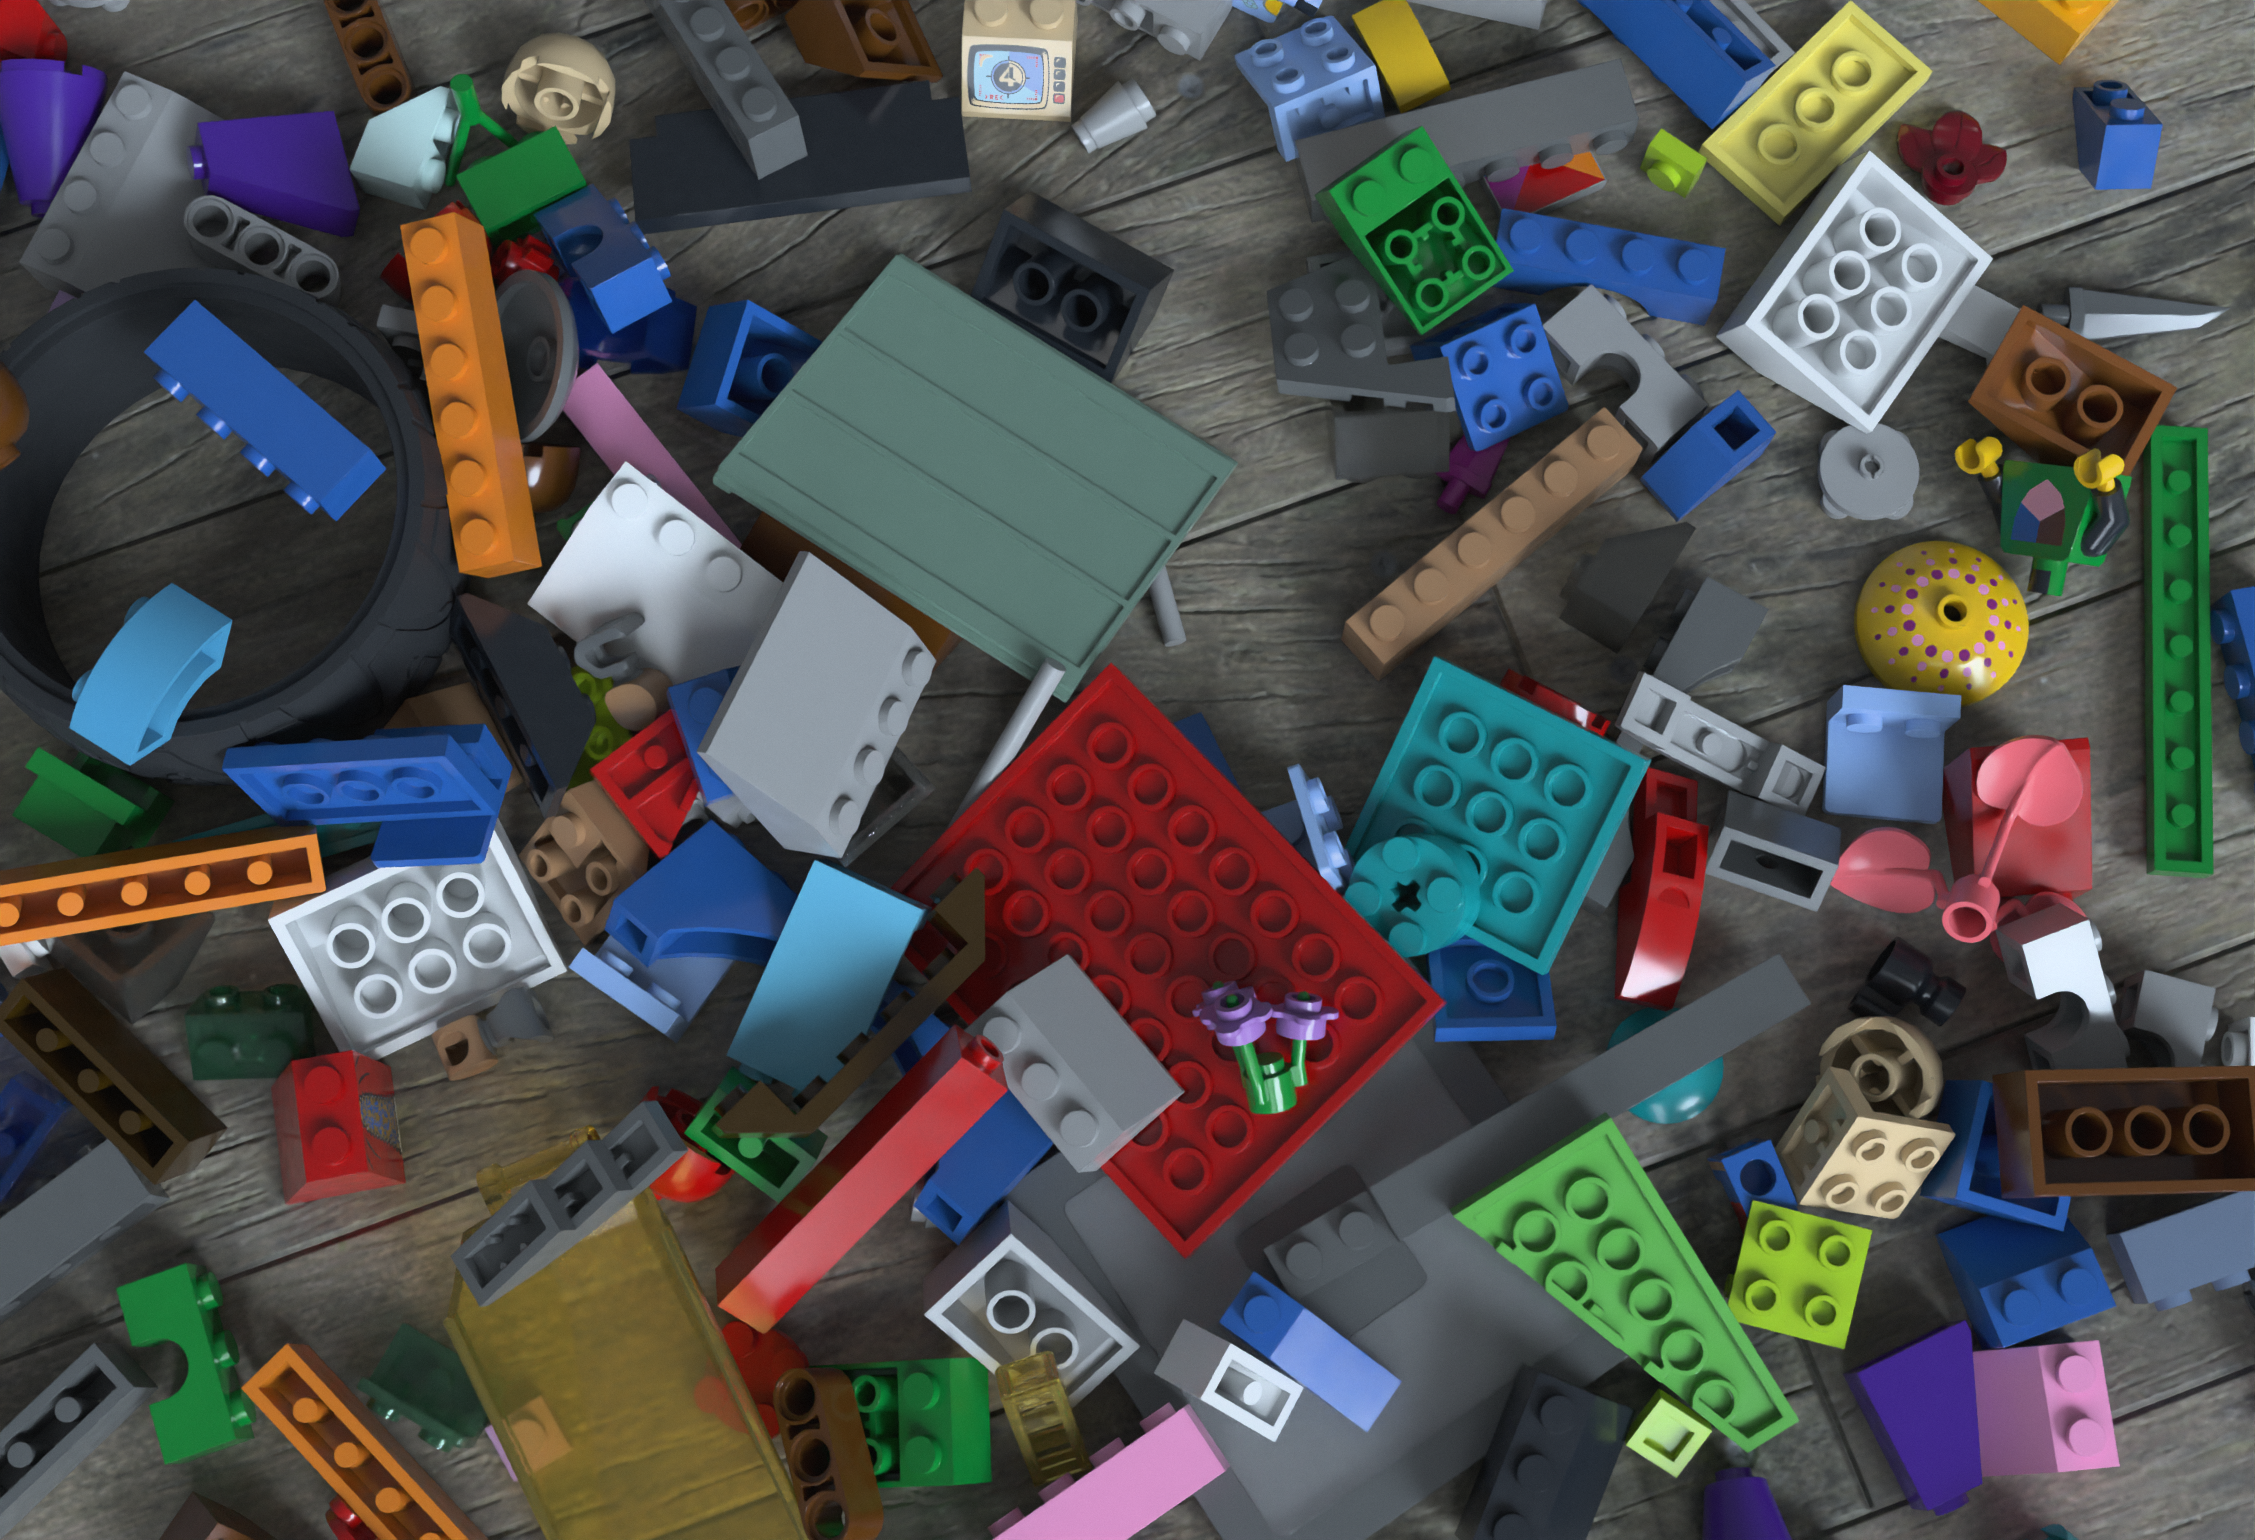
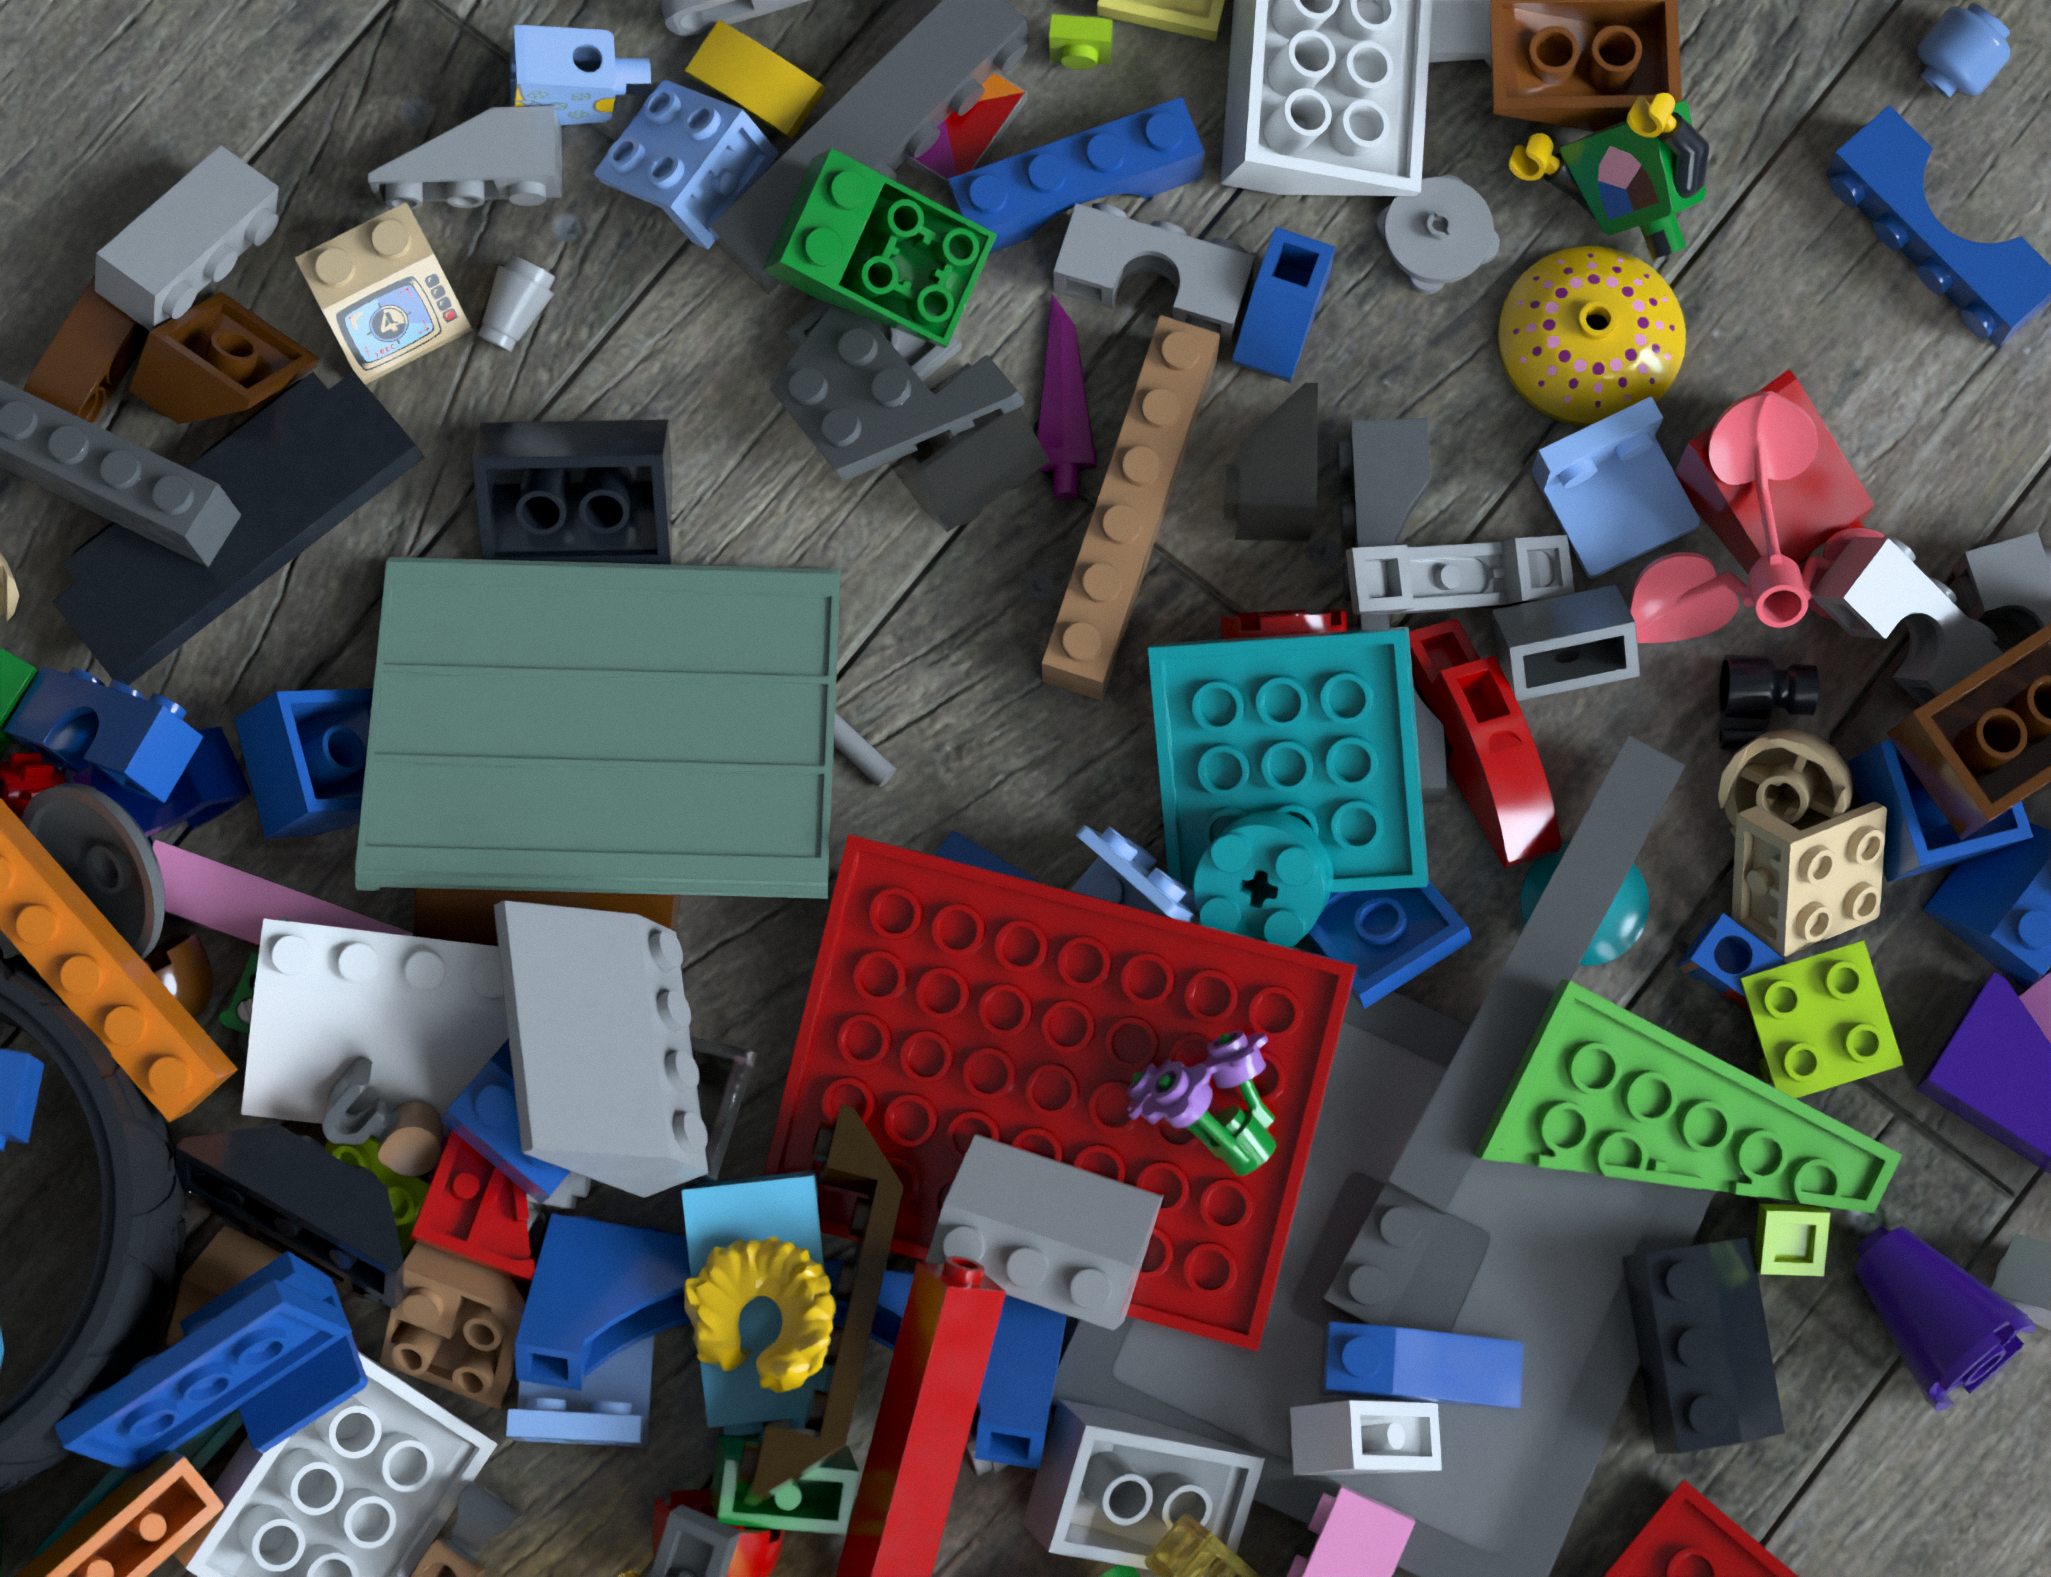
camera: 30 degrees left, 0 degrees up
light grey bar [945,657,1066,831] -> none
blue bracket [1409,303,1569,451] -> none
green plate [2143,425,2214,878] -> none
none -> yellow piece [684,1236,835,1393]

